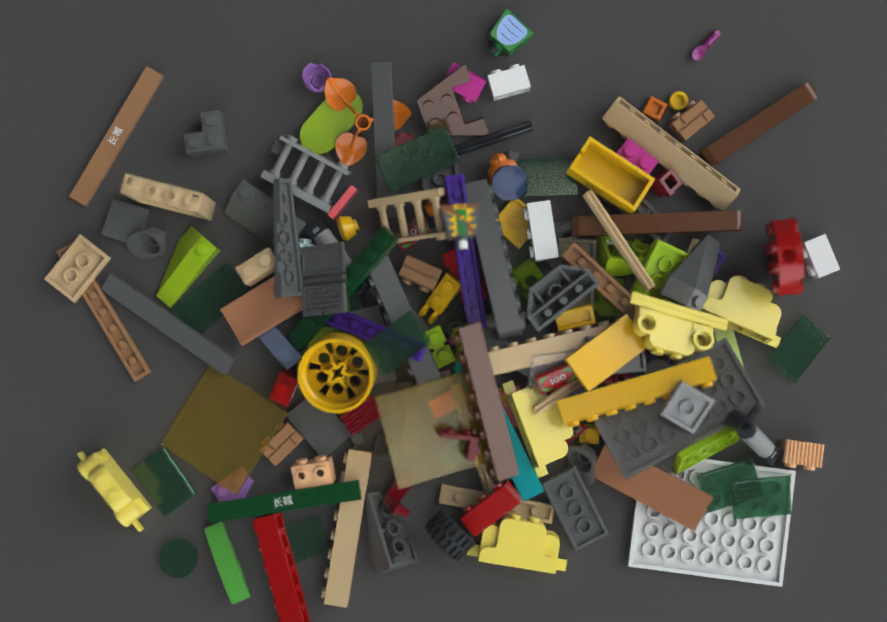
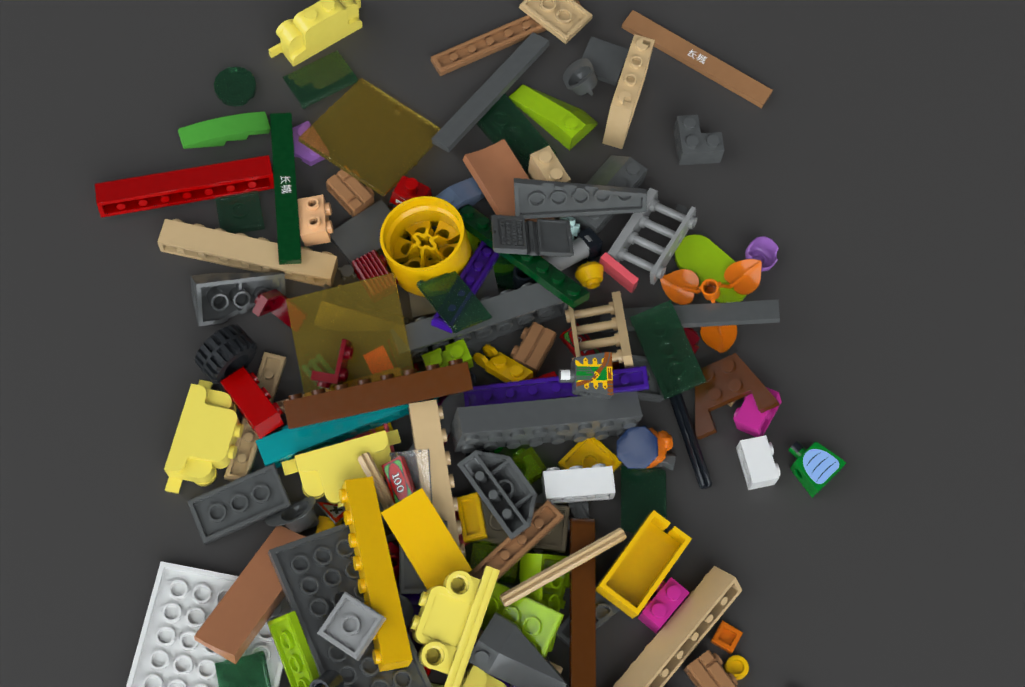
camera: 85 degrees right, 20 degrees down
dark red brick [650,168,682,198] -> none

